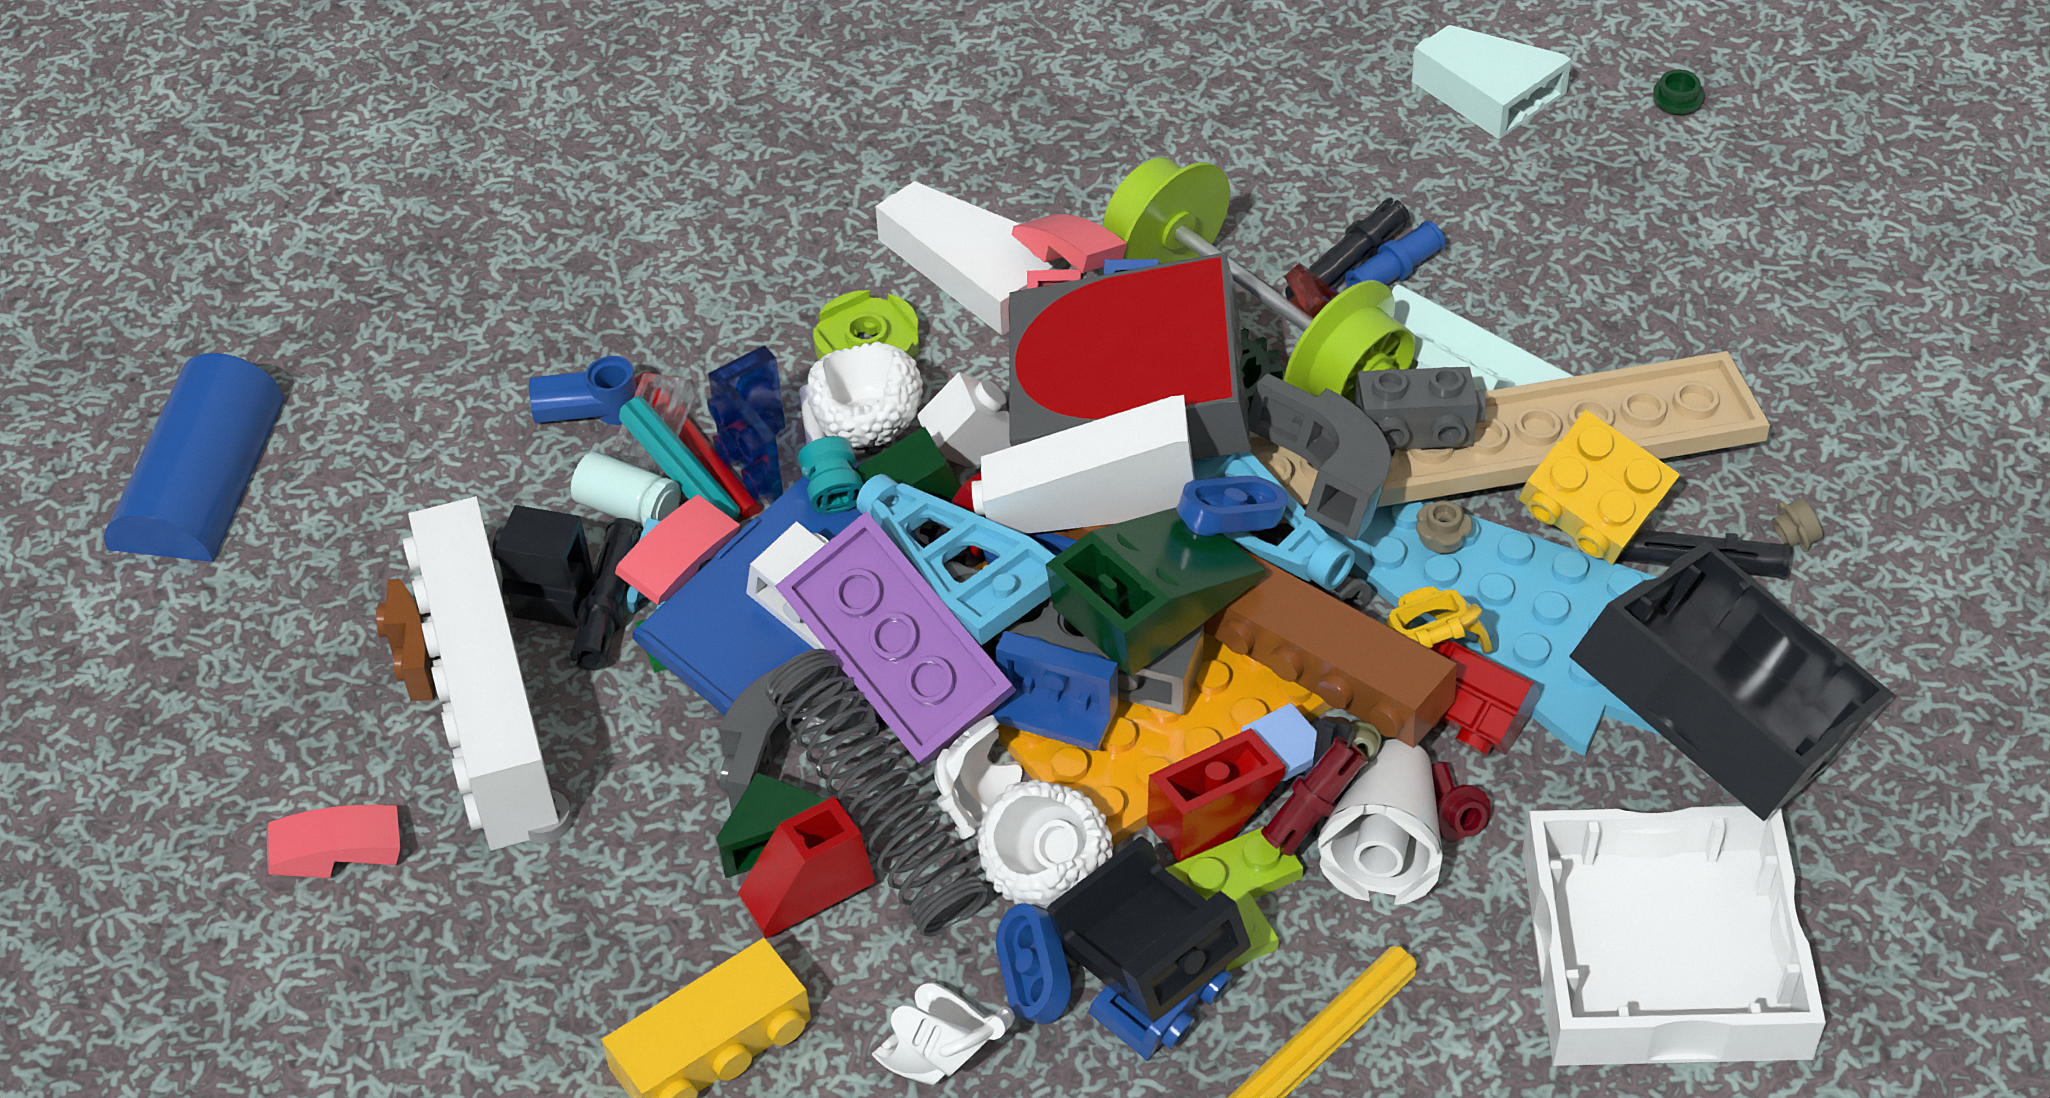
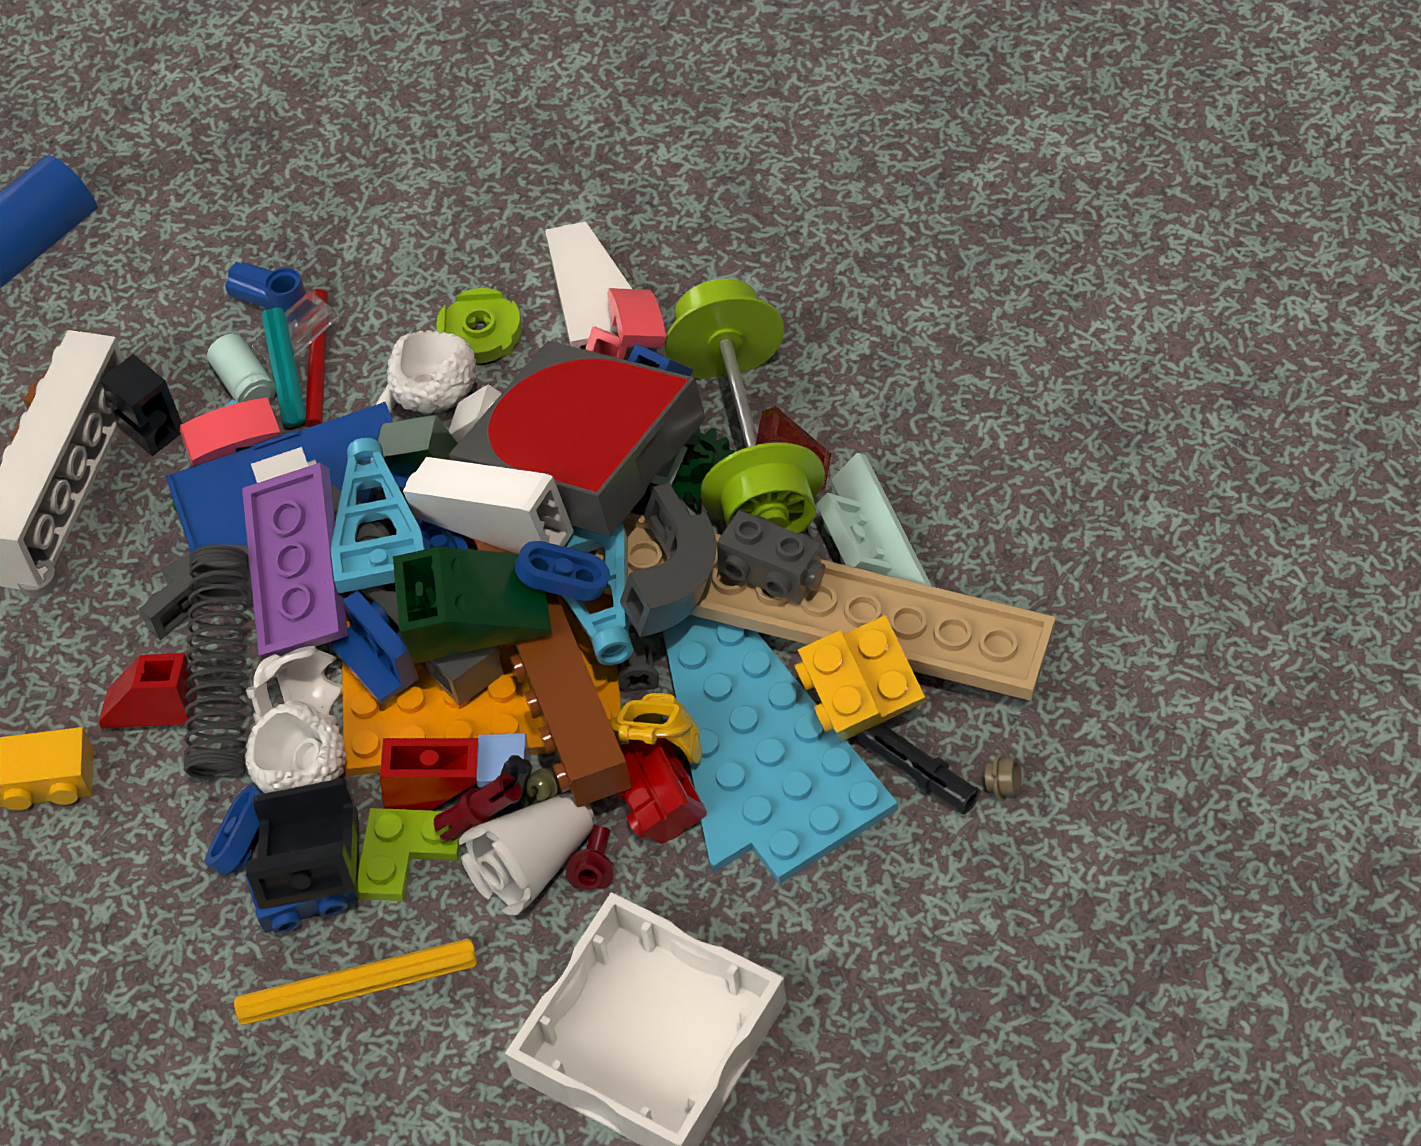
camera: 35 degrees right, 5 degrees up
black pin [570,518,642,670] -> none
clear blue bracket [707,345,786,505] -> none
dark green slope [716,773,828,879] -> none
teal wheel [798,436,863,514] -> none
white helmet [872,982,1015,1086] -> none
black pin [1285,197,1410,313] -> none
blue pin [1345,221,1446,288] -> none
light aqua slope [1412,25,1571,139] -> none
dark tan plate [1416,501,1472,553] -> none
black tile [1569,541,1894,822] -> none
dark green plate [1653,69,1704,114] -> none

